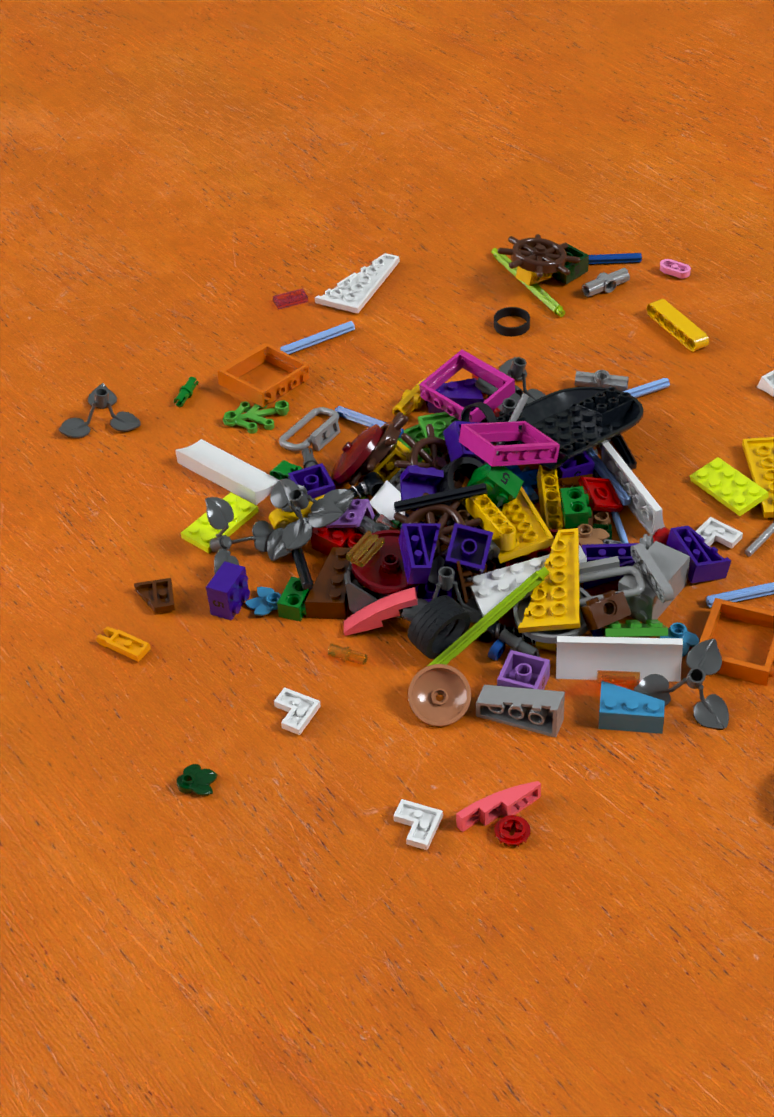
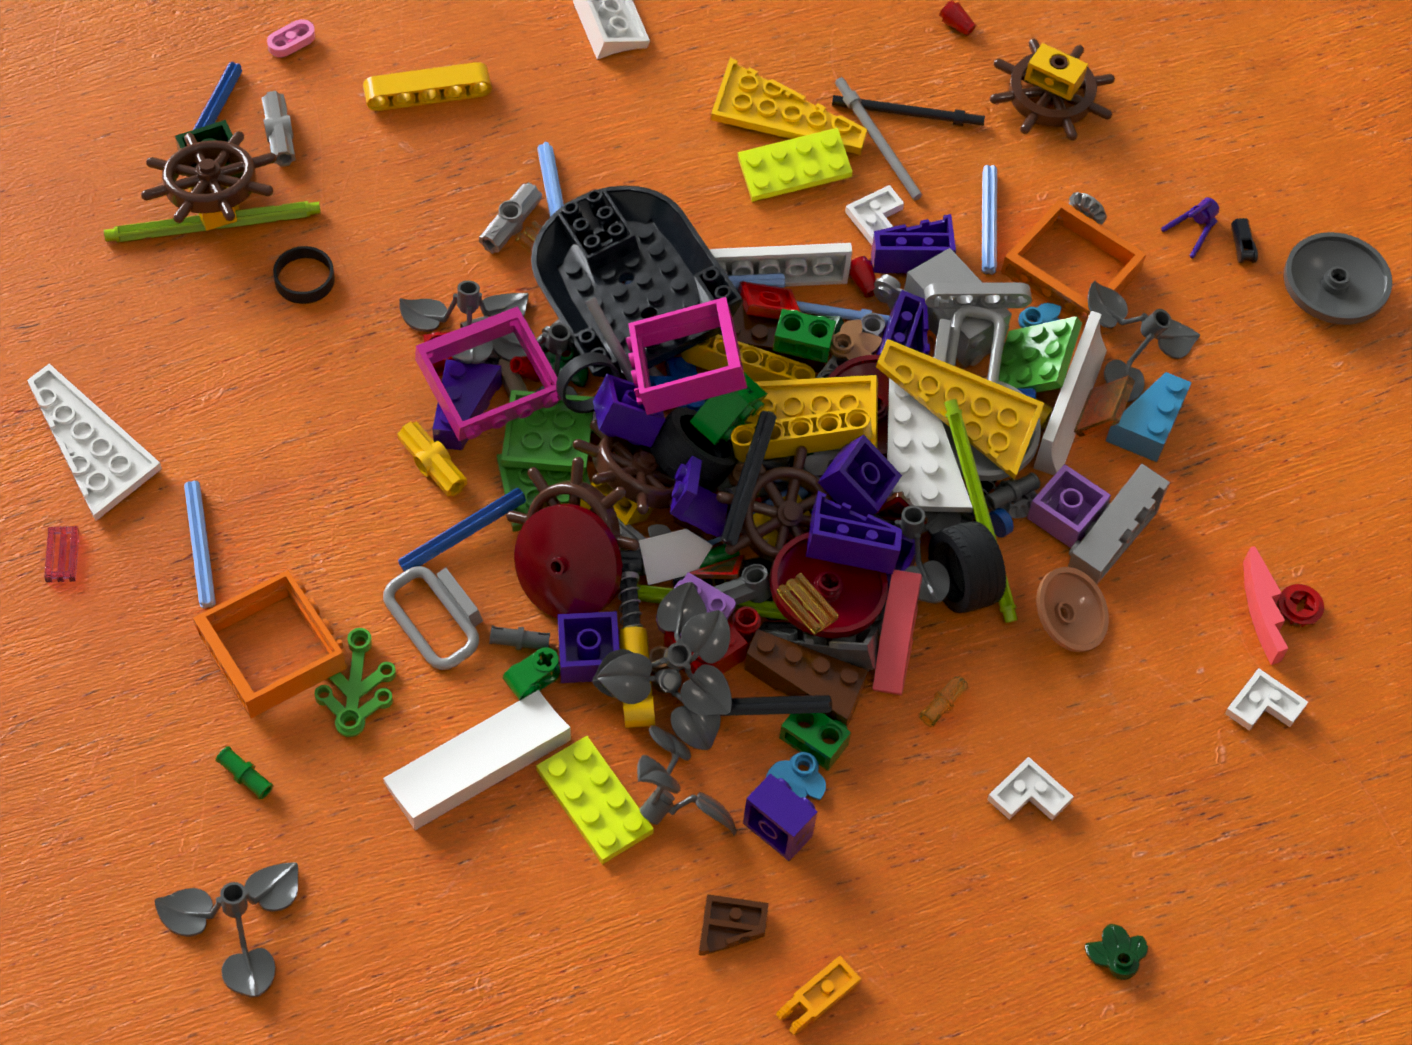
camera: 80 degrees left, 15 degrees up
reddish brown brick [580,590,632,631] -> none

